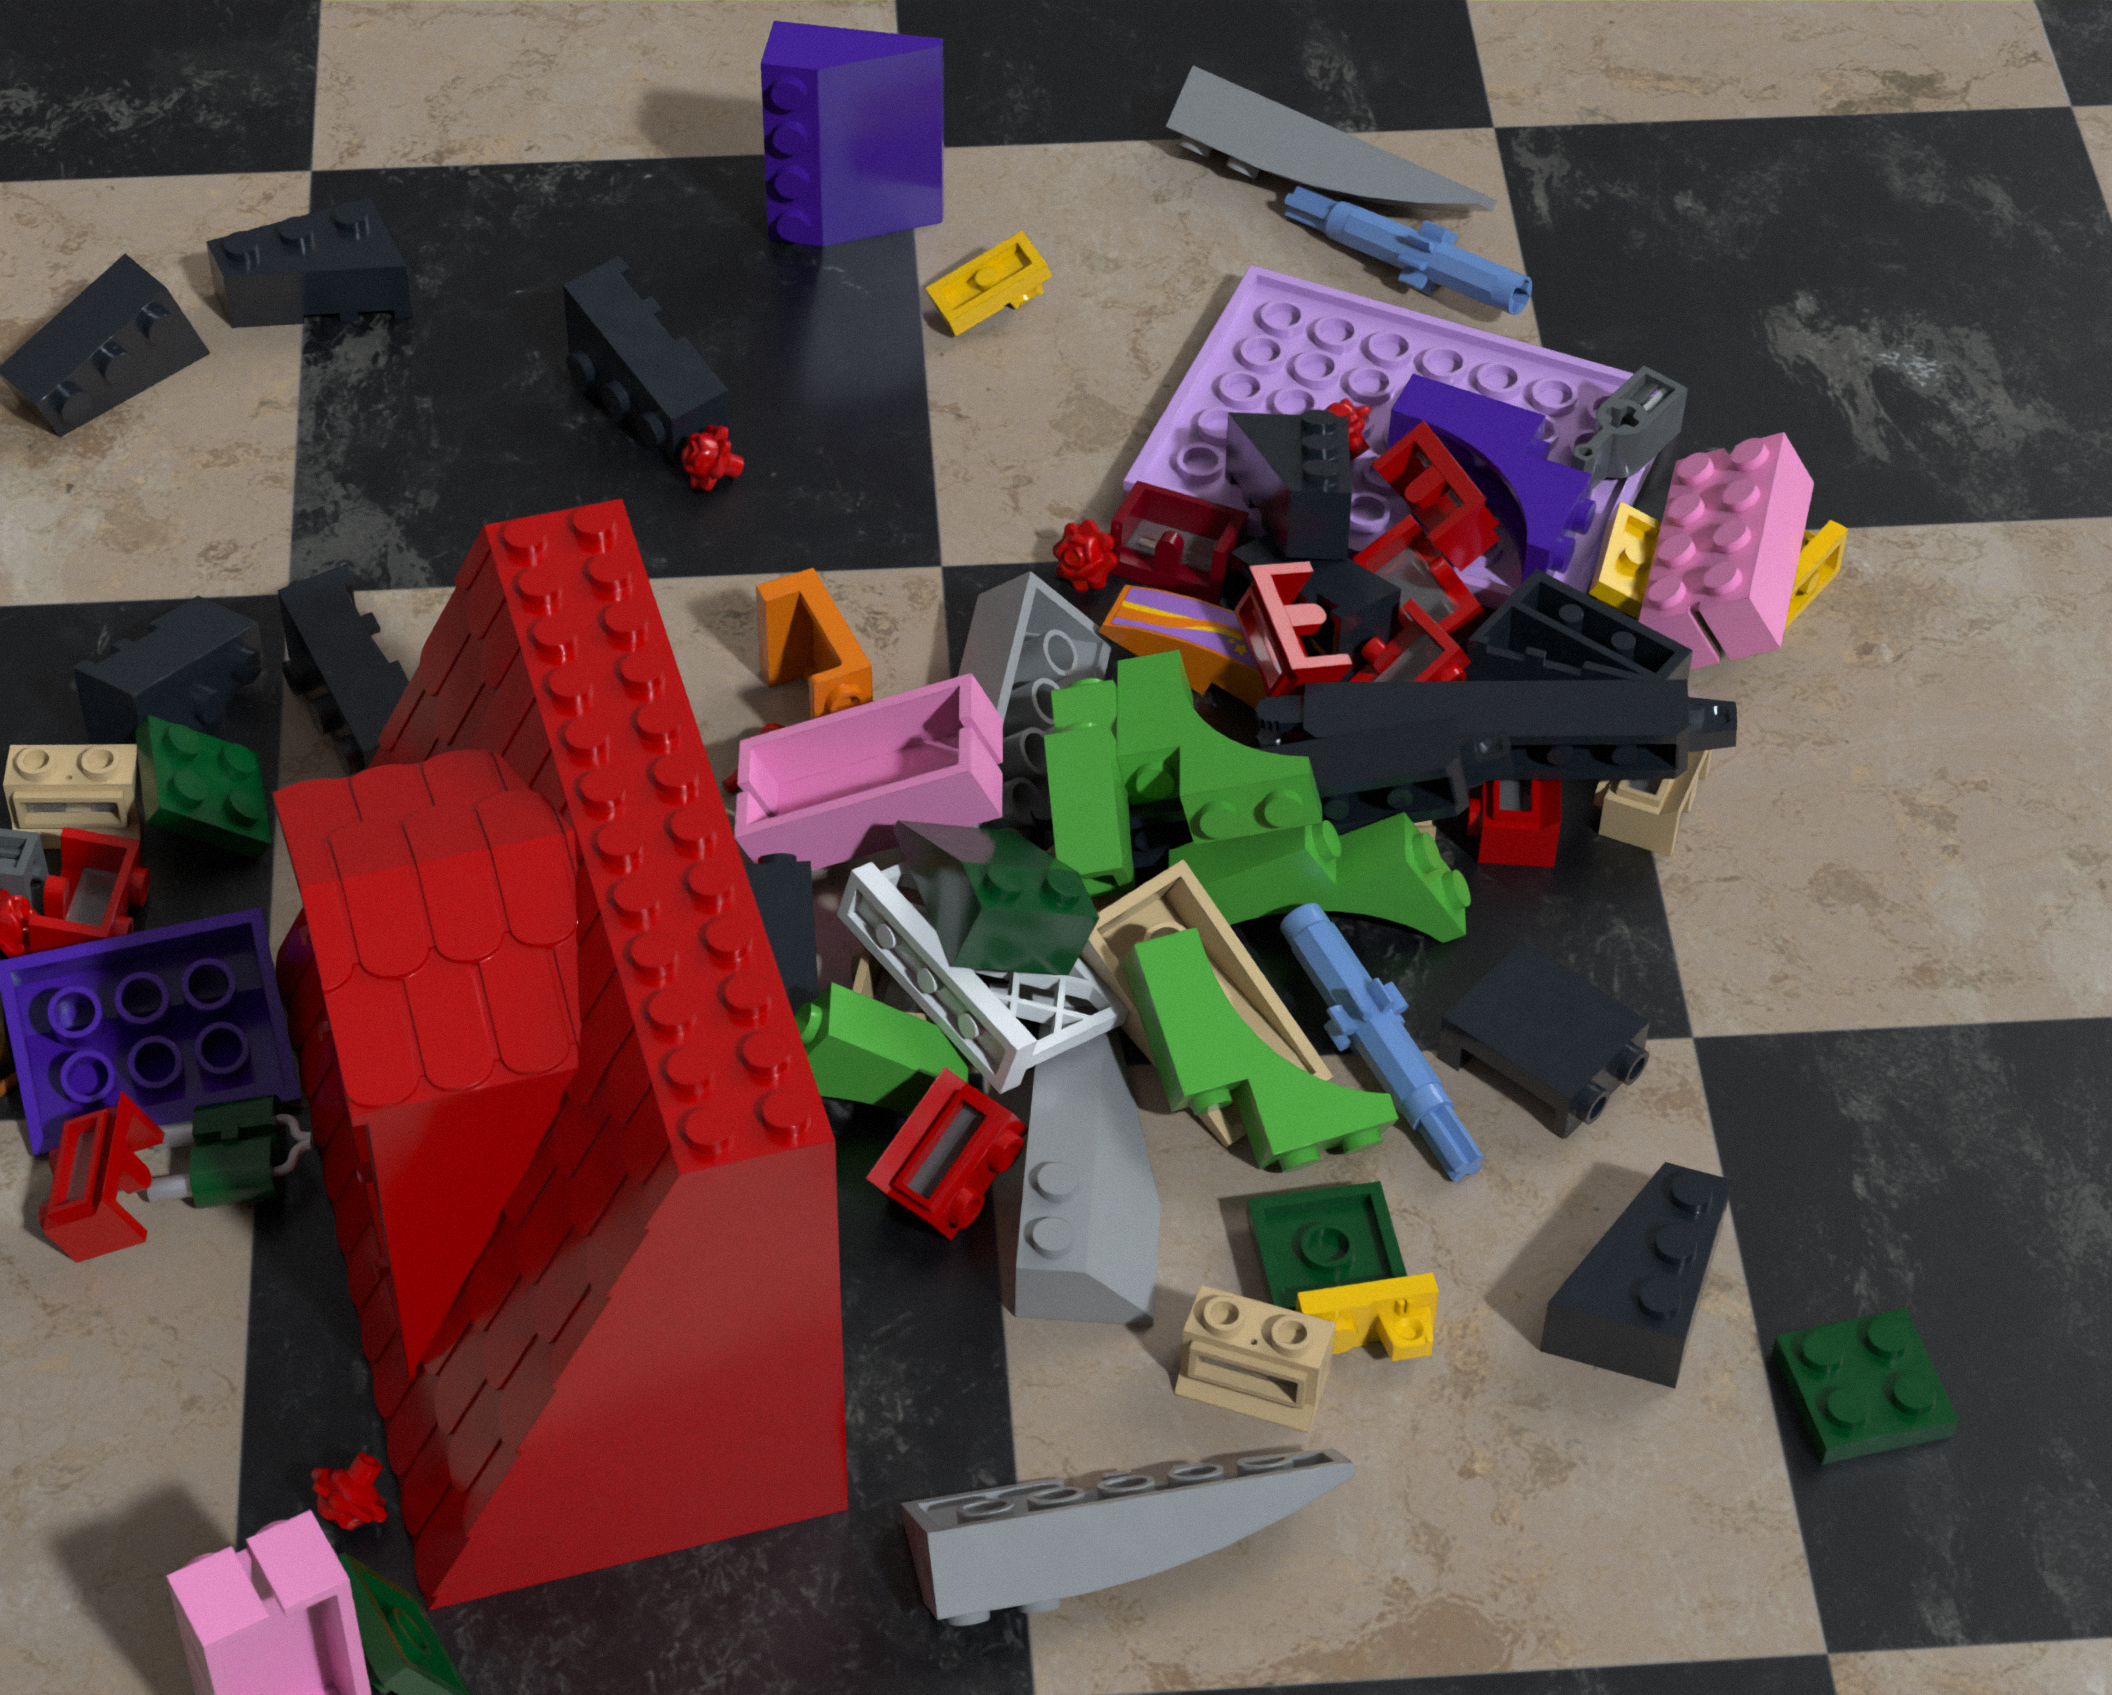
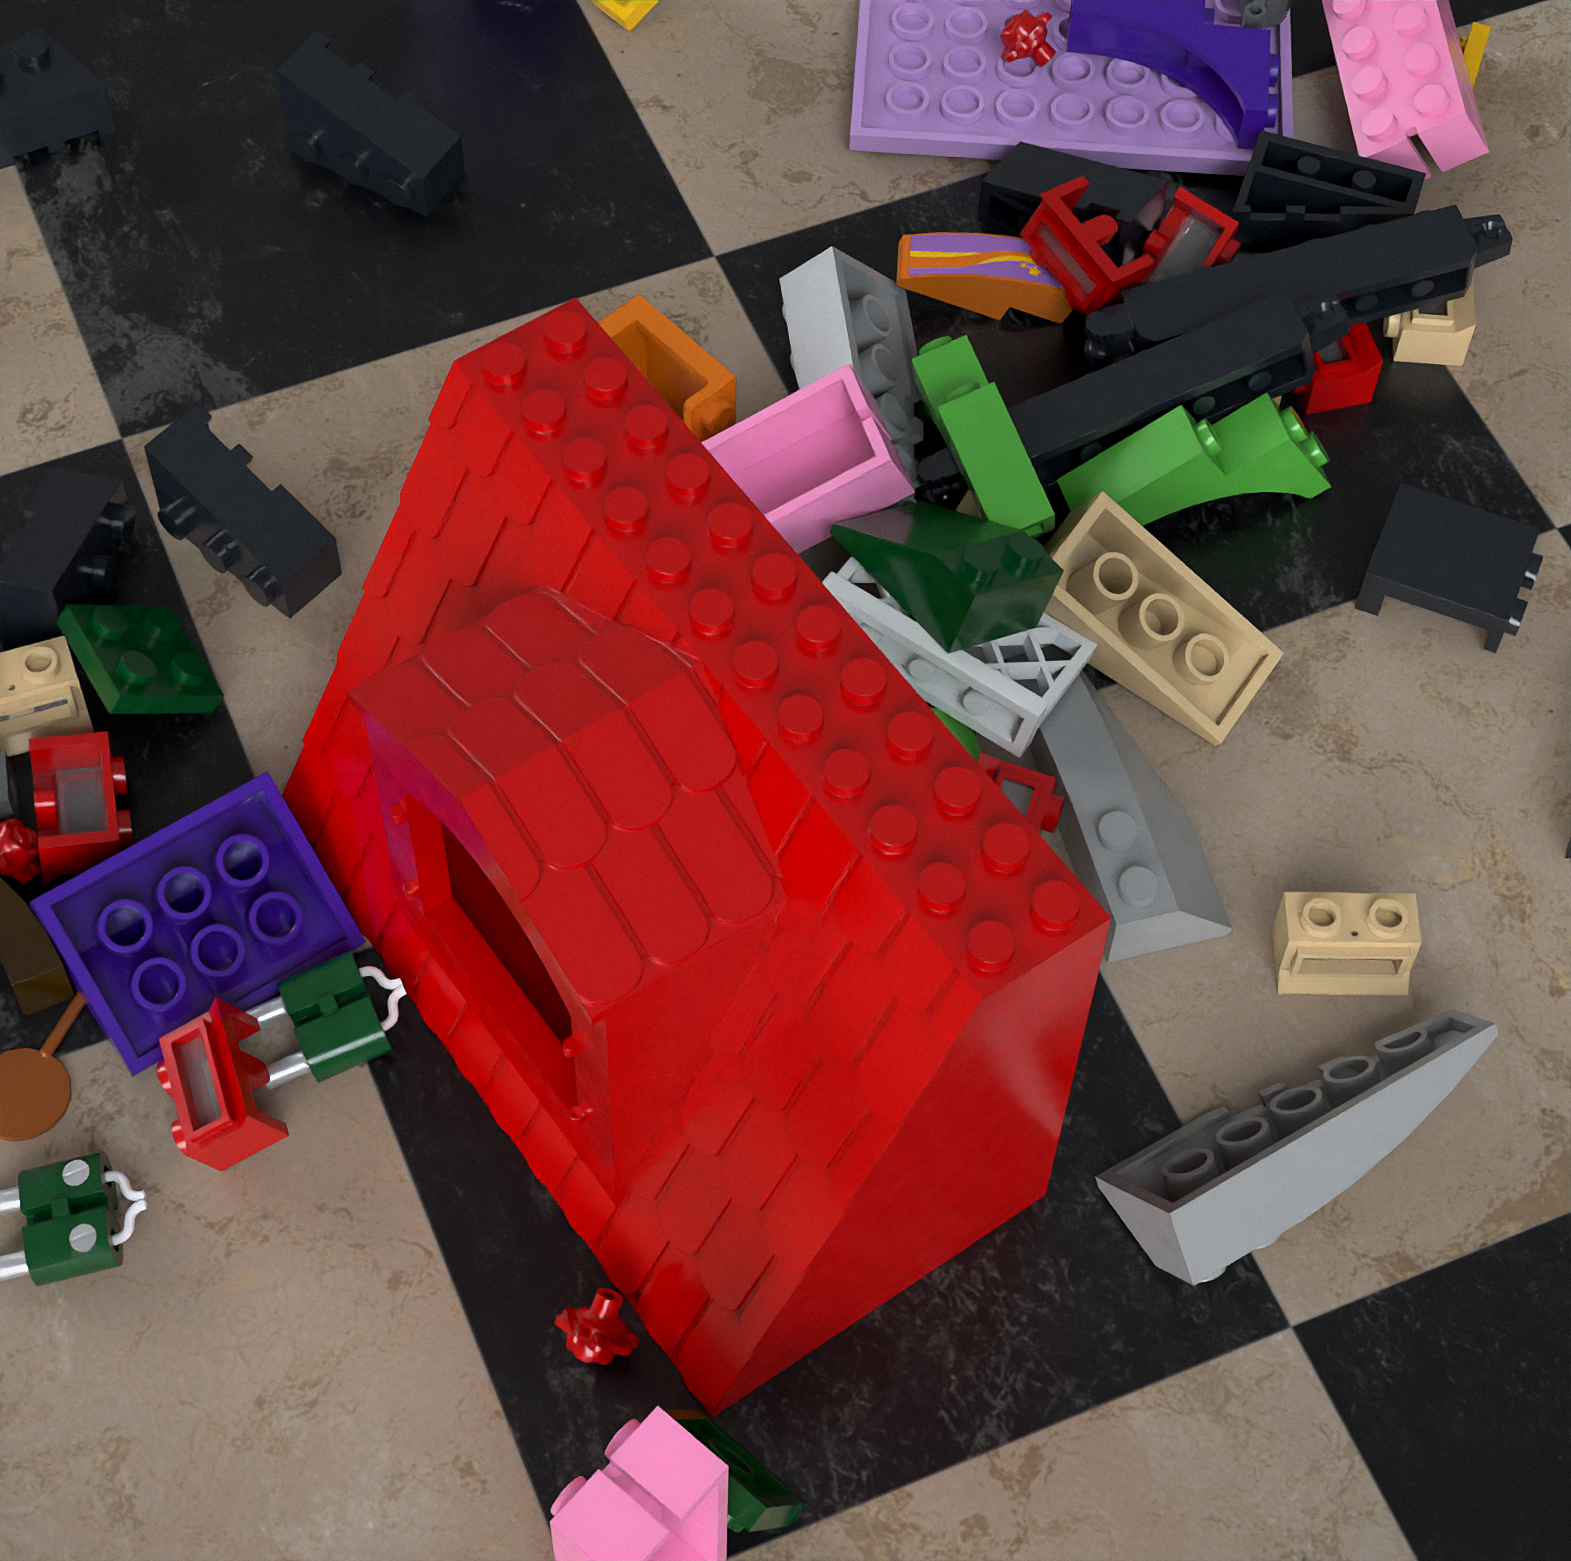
camera: 20 degrees left, 10 degrees up
red plant [681,424,744,492] -> none
red plant [1052,519,1118,592] -> none
dark red window [1108,480,1249,606] -> none
bright green arch [1116,650,1323,845] -> none
bright green arch [1121,927,1399,1173] -> none
black wedge [1225,410,1352,560] -> none
dark green plate [1246,1181,1407,1311] -> none
medium blue piece [1280,903,1485,1182] -> none
yellow hinge [1295,1272,1439,1362] -> none
red window [1352,514,1490,662] -> none
red window [1372,420,1500,572] -> none
yellow hinge [1589,501,1661,619] -> none

